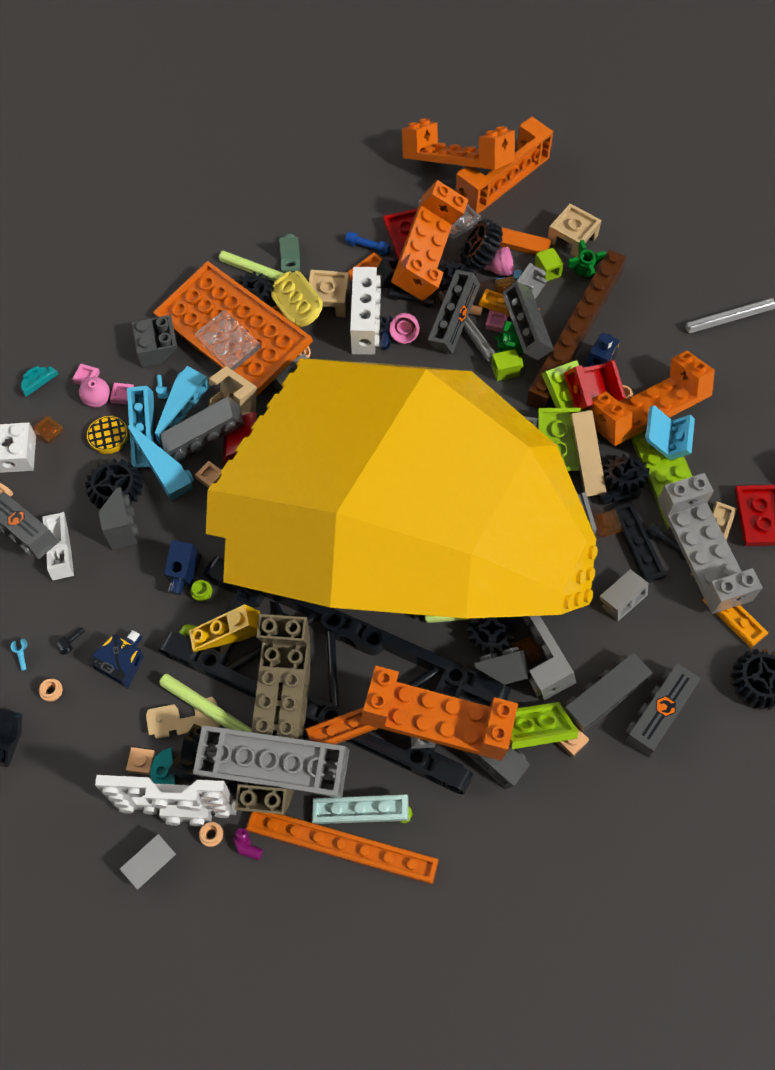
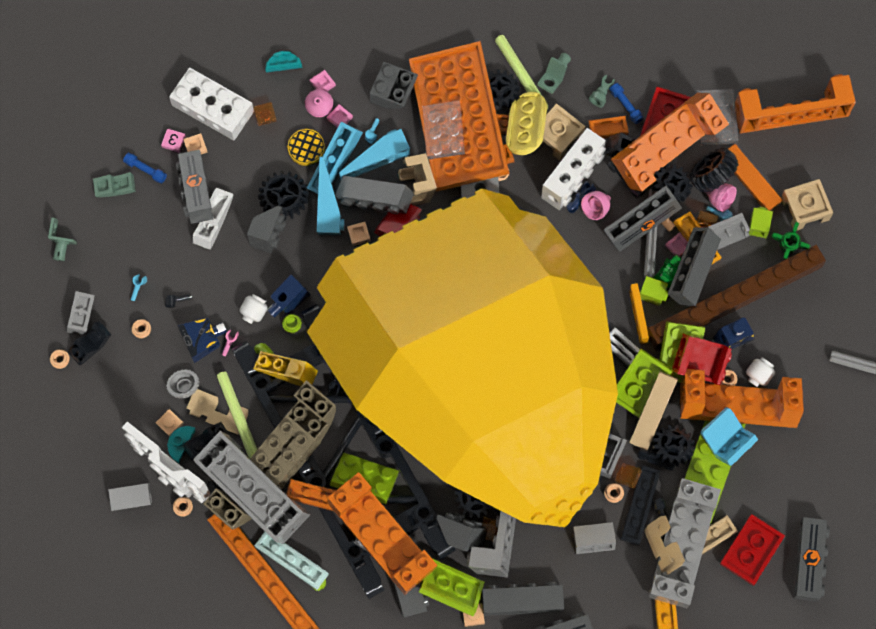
camera: 35 degrees right, 10 degrees up
magenta arm [233,828,263,861] -> none
orange plate [402,118,515,170] -> none
none -> light grey hat [166,369,200,399]
none -> bright pink hand [222,329,239,356]
none -> white head [239,294,268,324]
none -> lime plate [330,453,399,504]
none -> sand green piece [589,75,615,108]
none -> light nougat plate [604,483,624,503]
none -> light orange tile [629,283,649,344]
none -> tan piece [644,515,685,575]
none -> white head [746,357,775,387]

